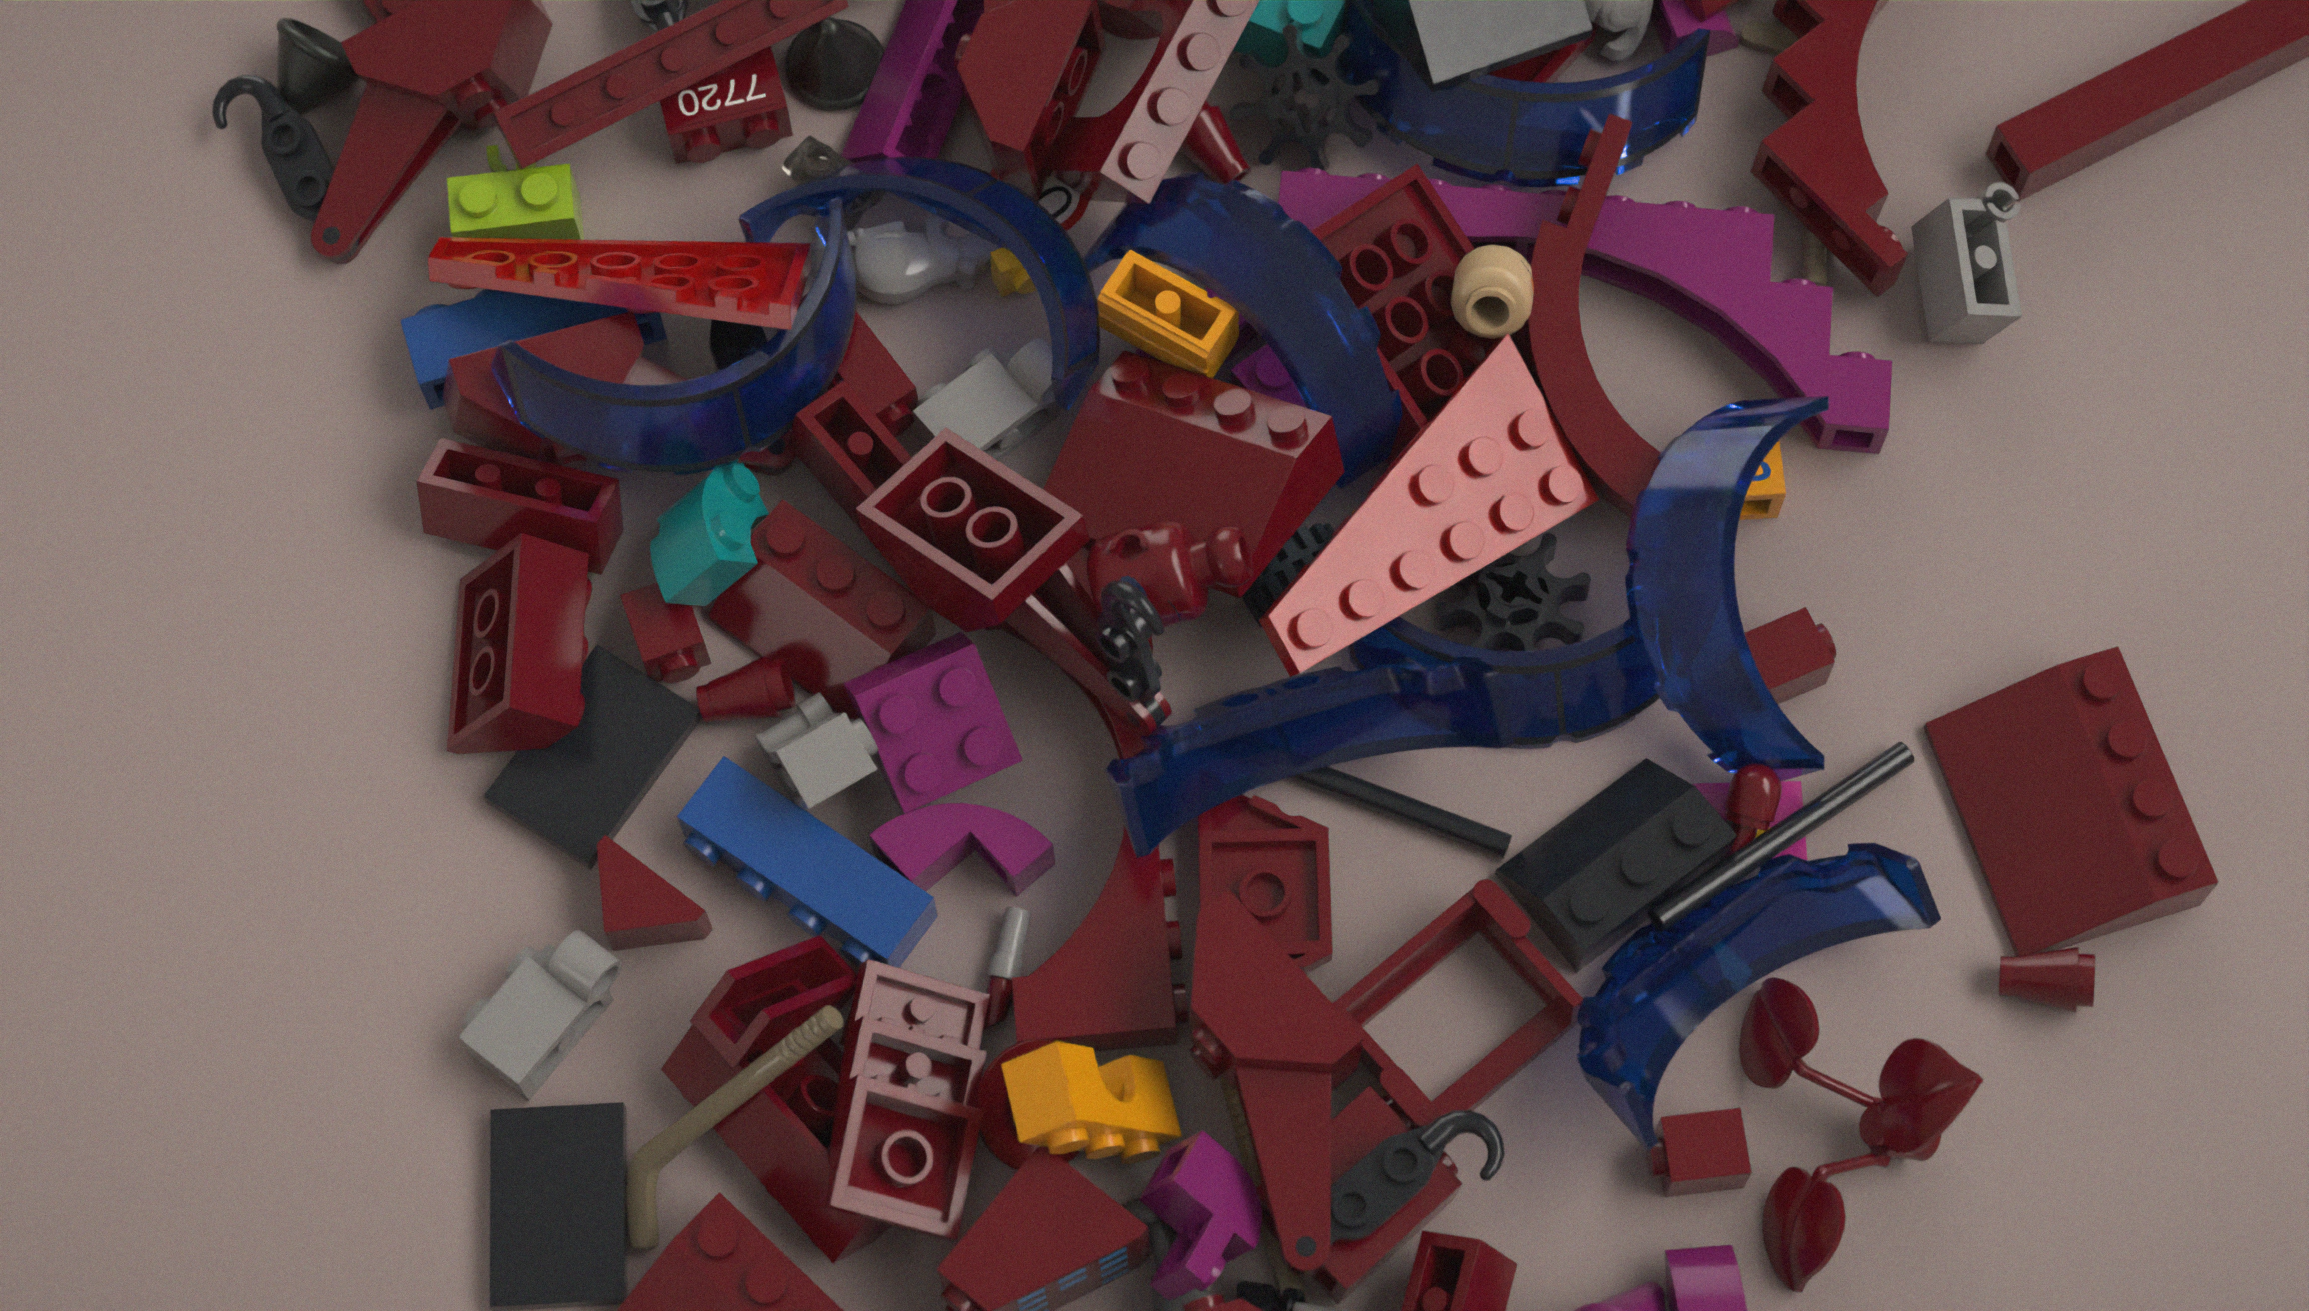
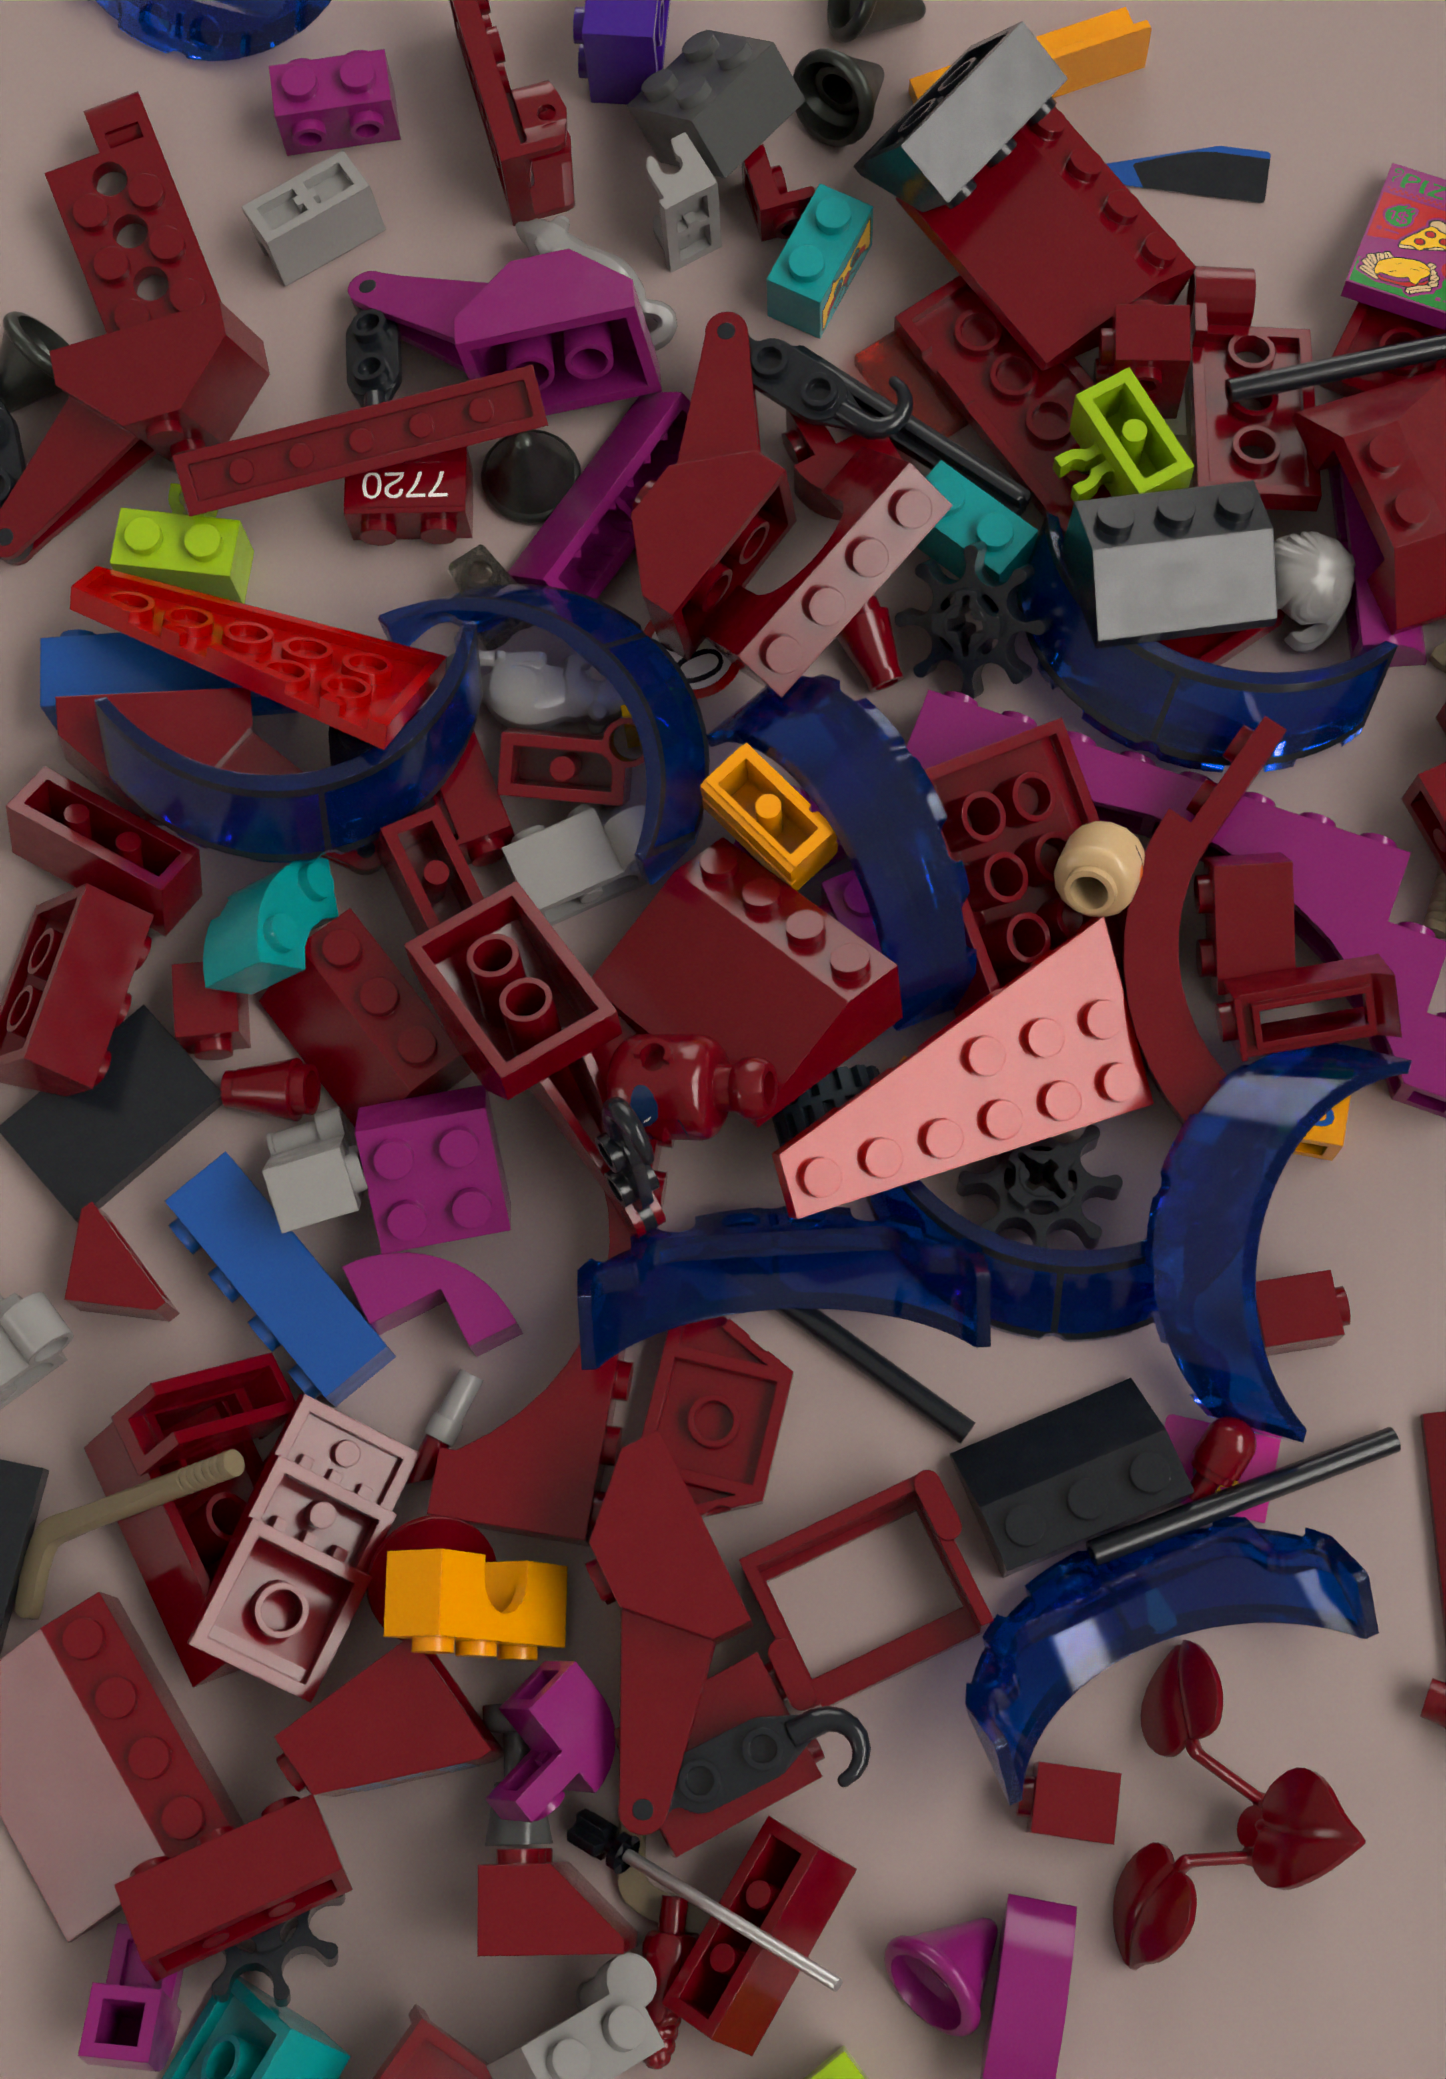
camera: 20 degrees right, 5 degrees up
none -> dark red hinge [497,715,657,806]
none -> dark red hinge [1194,852,1296,995]
none -> dark red window [1215,954,1402,1062]

